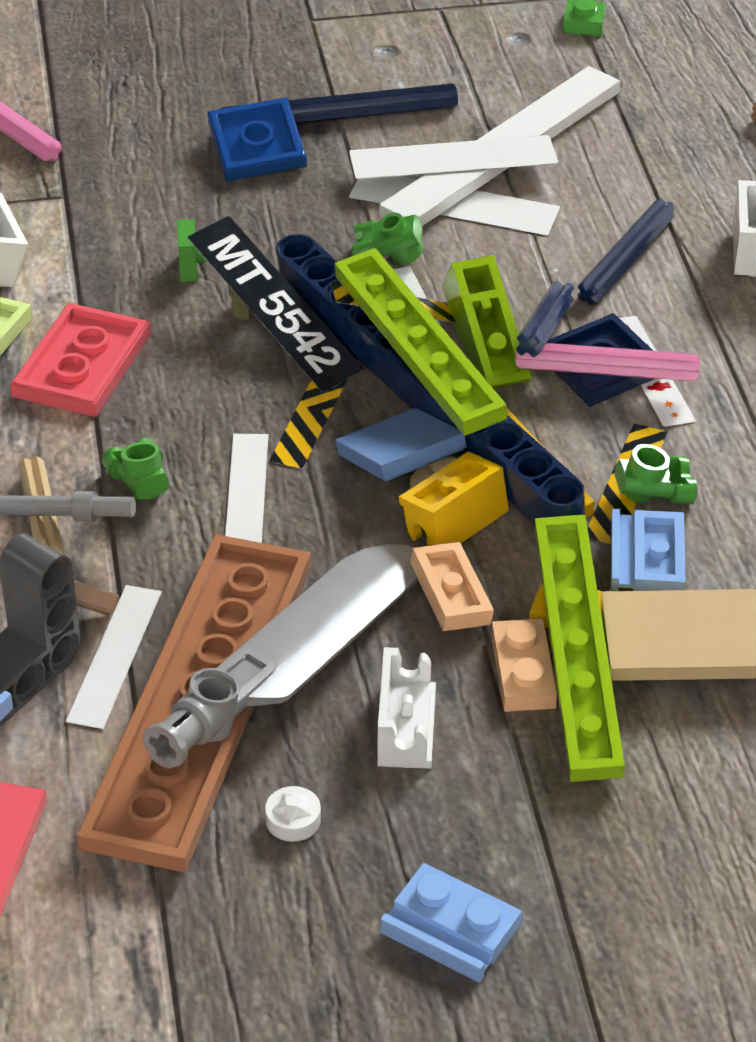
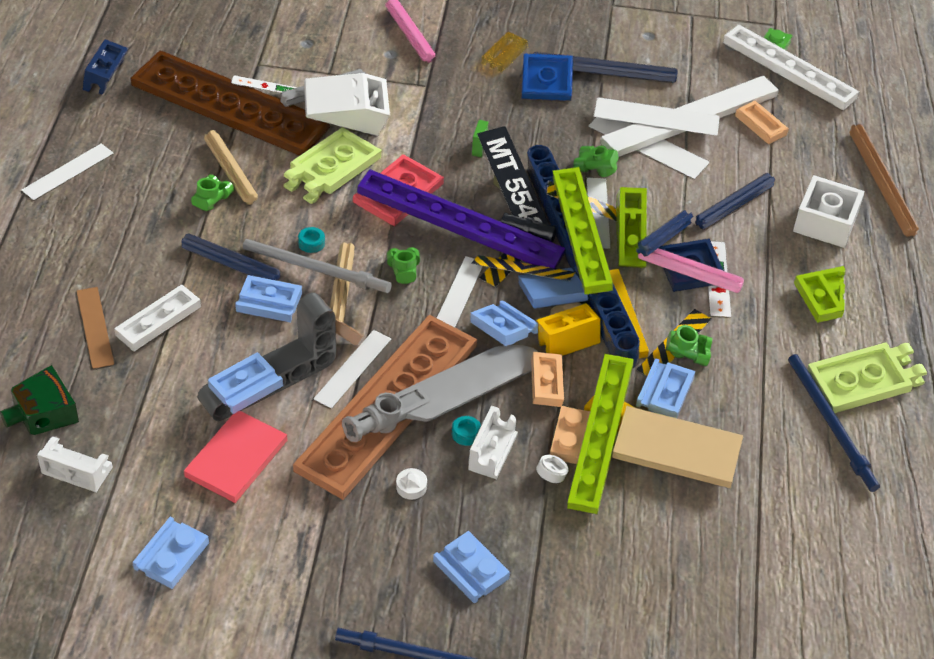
camera: 15 degrees right, 5 degrees up
none -> dark purple plate [357,169,565,268]
none -> teal tile [451,416,481,446]
none -> light blue plate [470,300,538,346]
none -> sticker [471,255,576,281]
none -> clear yellow tile [481,32,528,72]
none -> black pin [501,213,557,243]
none -> white tile [536,455,569,483]
none -> white plate [723,25,859,110]
none -> light nougat tile [735,101,789,144]

